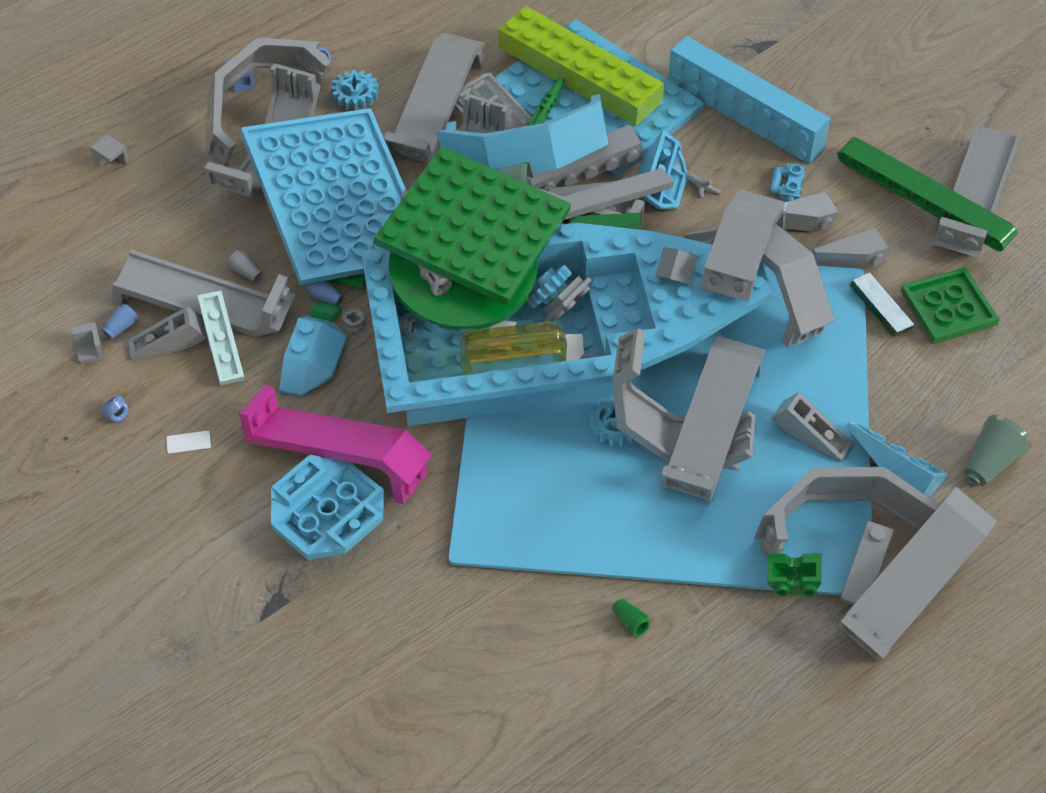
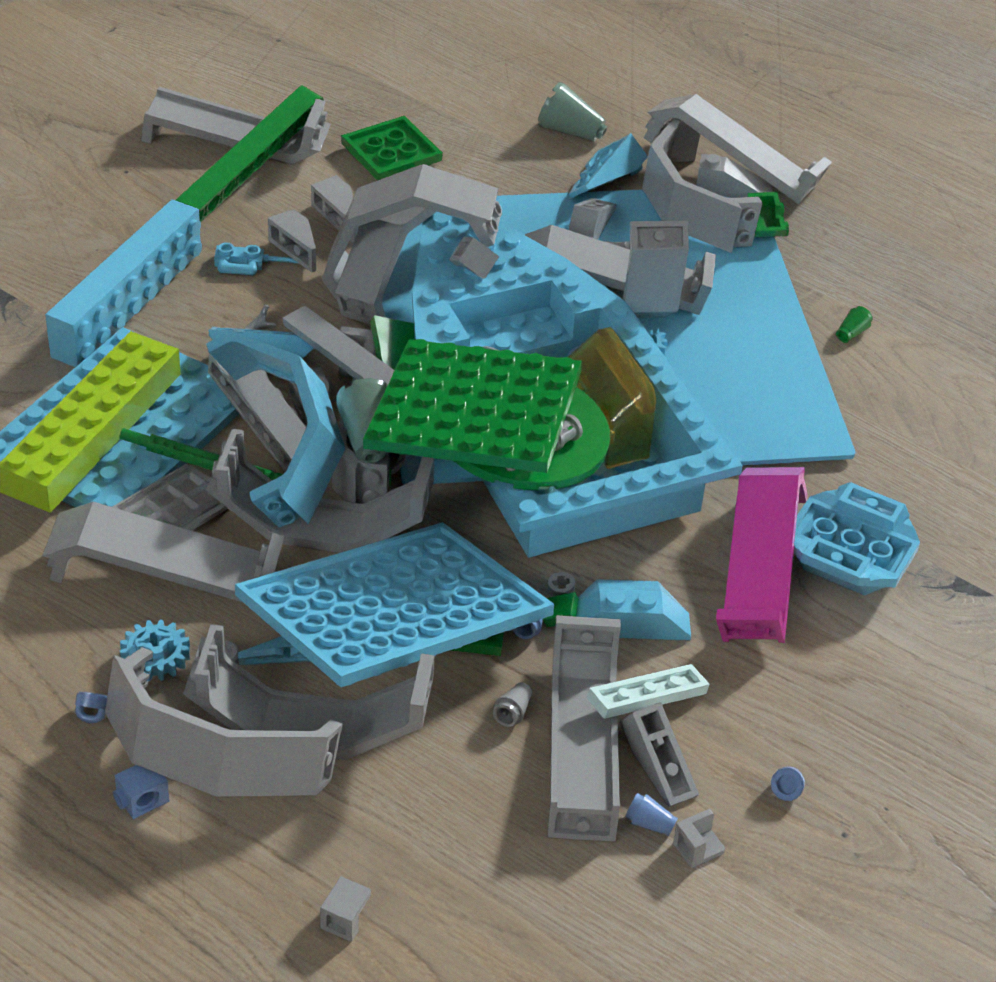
camera: 105 degrees left, 10 degrees down
white sticker [166,431,211,454] -> none

